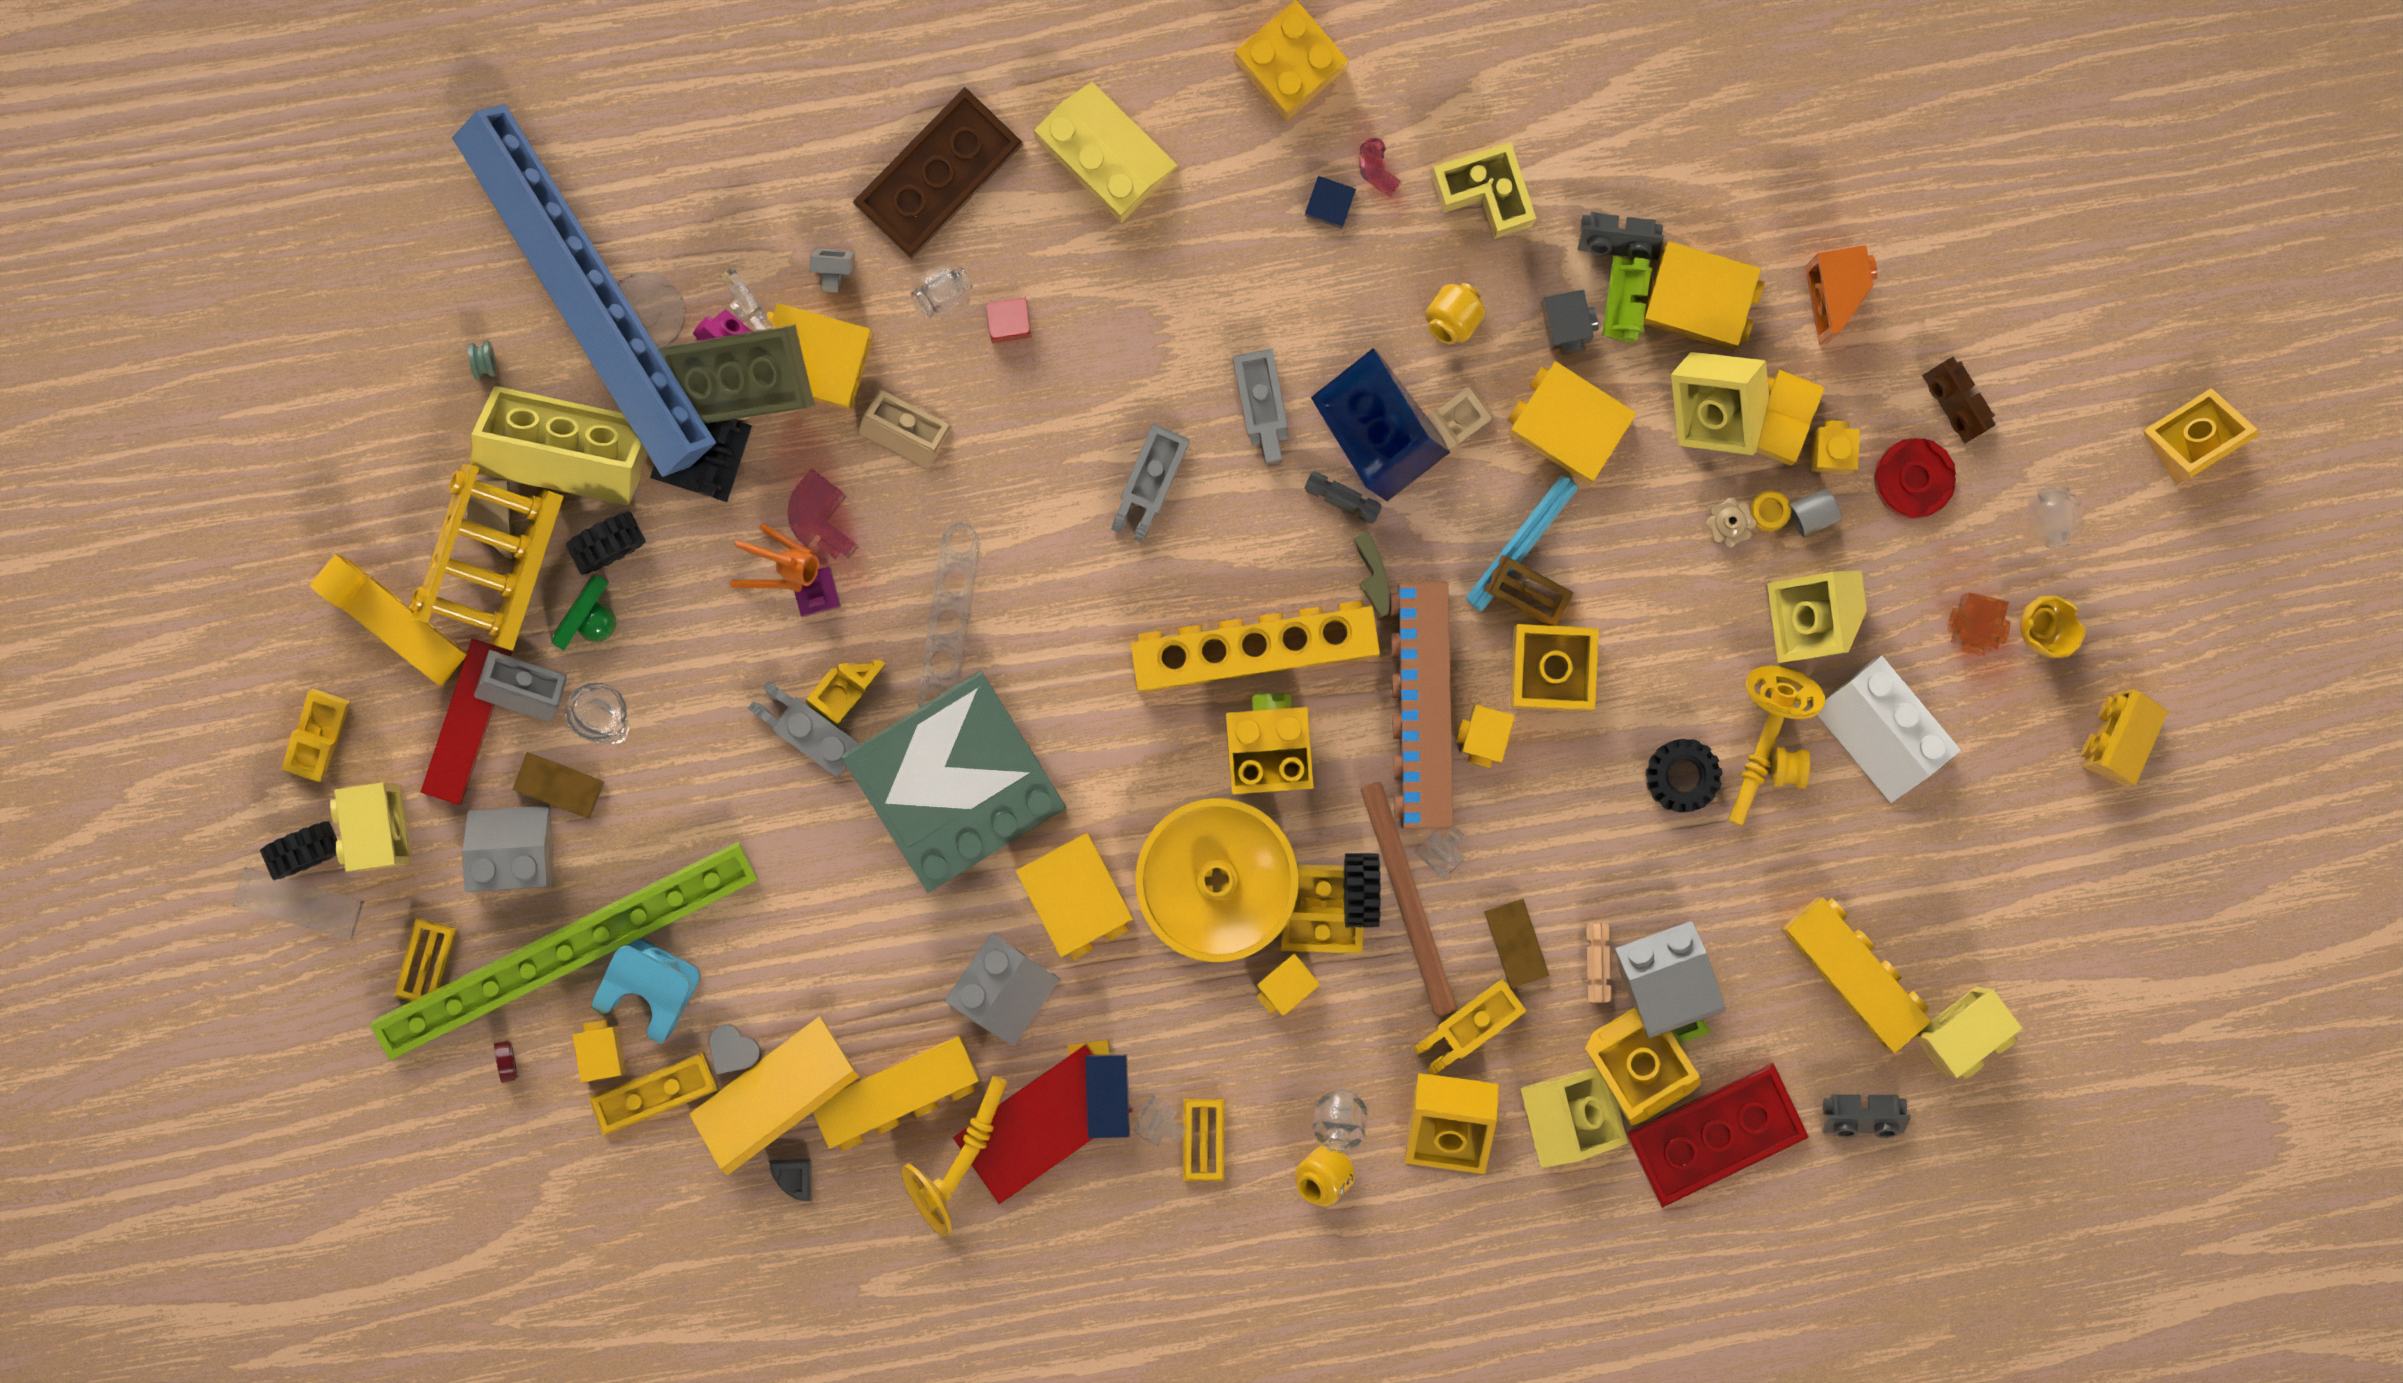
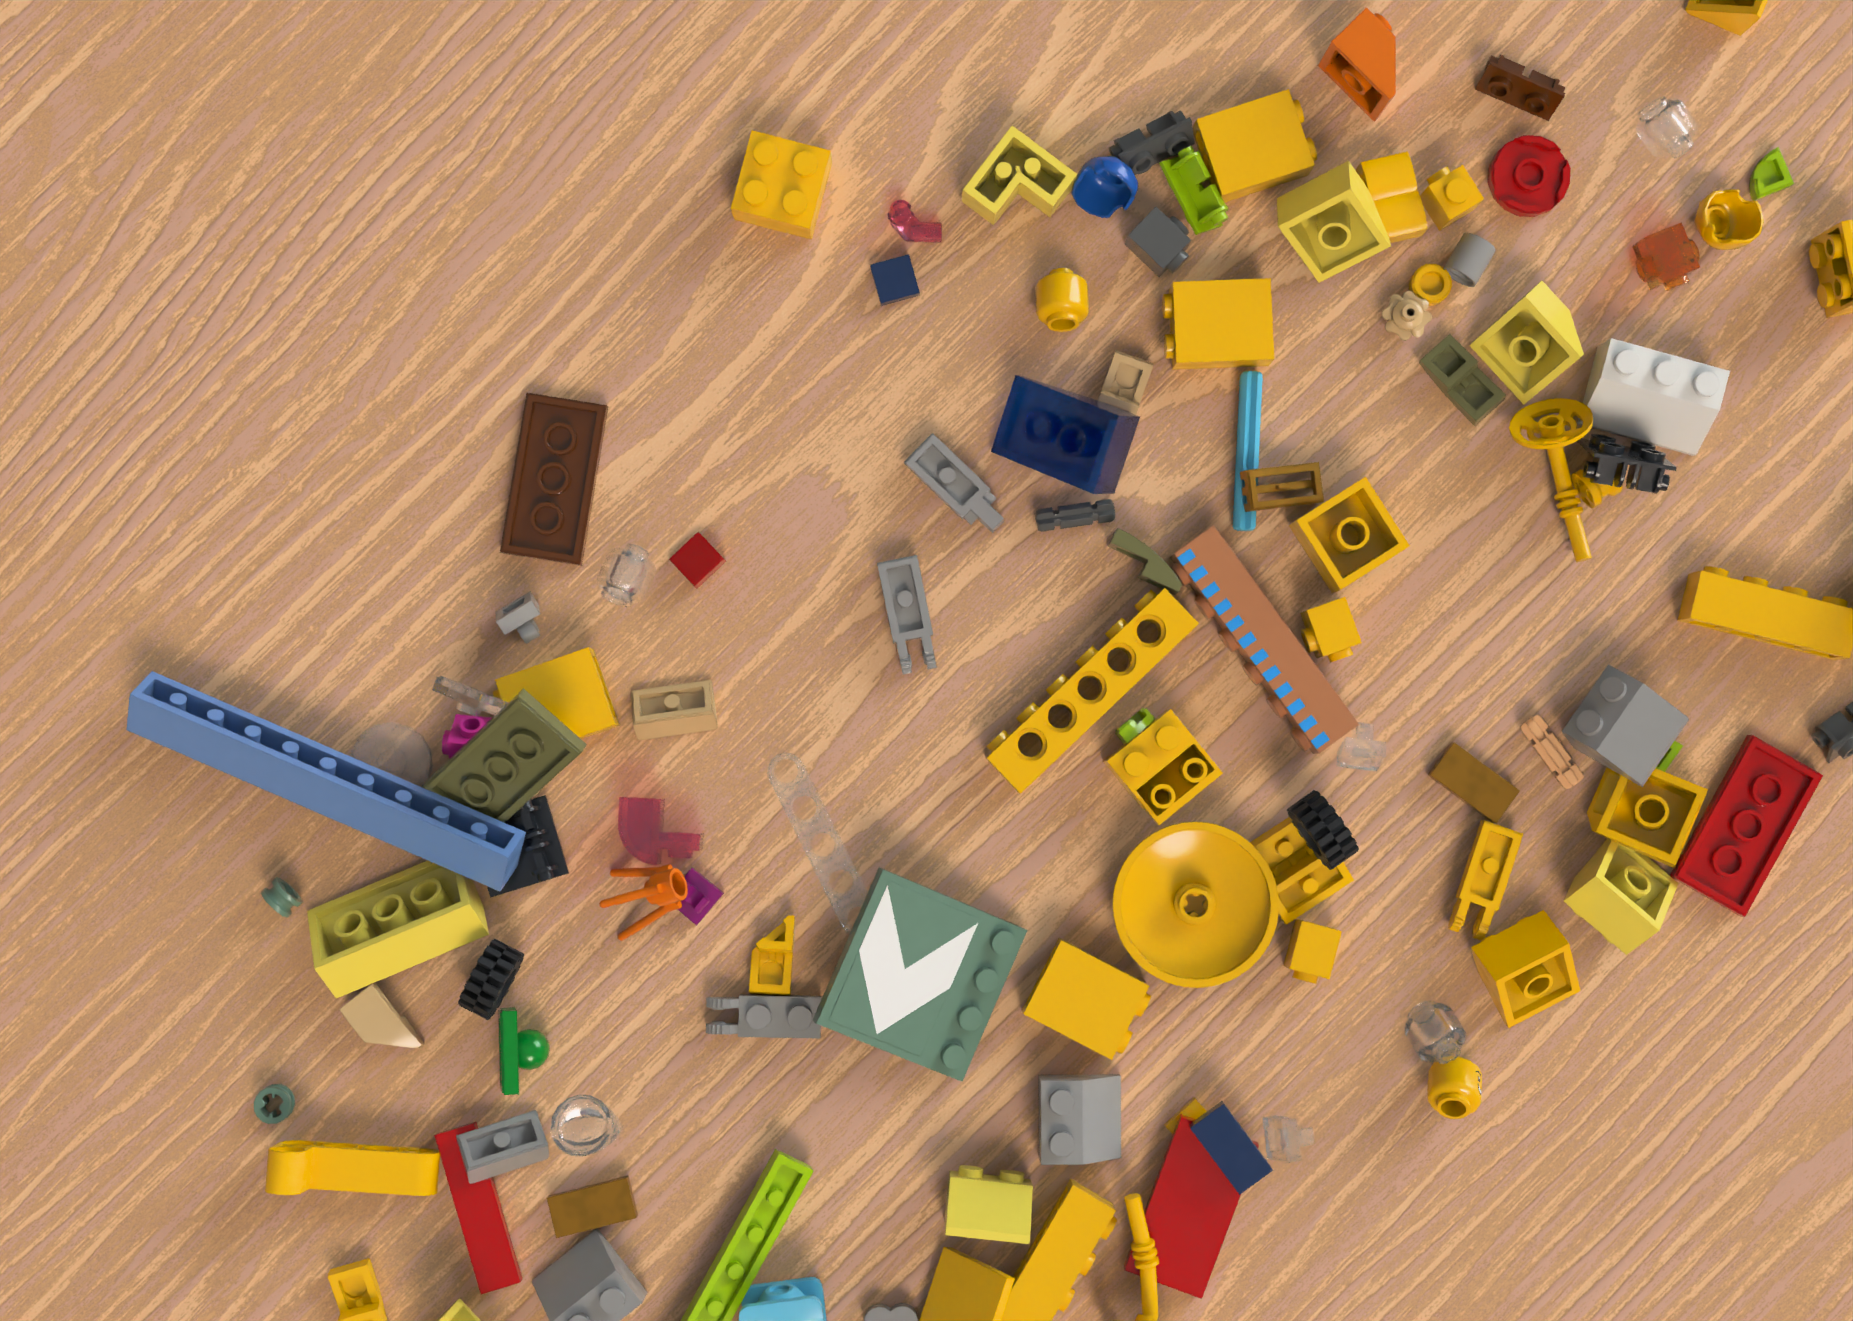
camera: 40 degrees left, 0 degrees up
yellow fence [410,464,564,651] -> none
light yellow slope [1034,82,1178,224] -> none
yellow tile [1183,1098,1224,1181] -> none
nougat axle [1361,782,1456,1016] -> none
black tyre [1645,739,1722,813] -> none
none -> sand green bush [254,1084,295,1124]
none -> light yellow slope [944,1165,1033,1244]
none -> blue hair [1071,156,1138,218]
none -> olive slope [1419,334,1506,426]
none -> black hinge [1577,434,1677,494]
none -> lime tile [1749,147,1794,201]

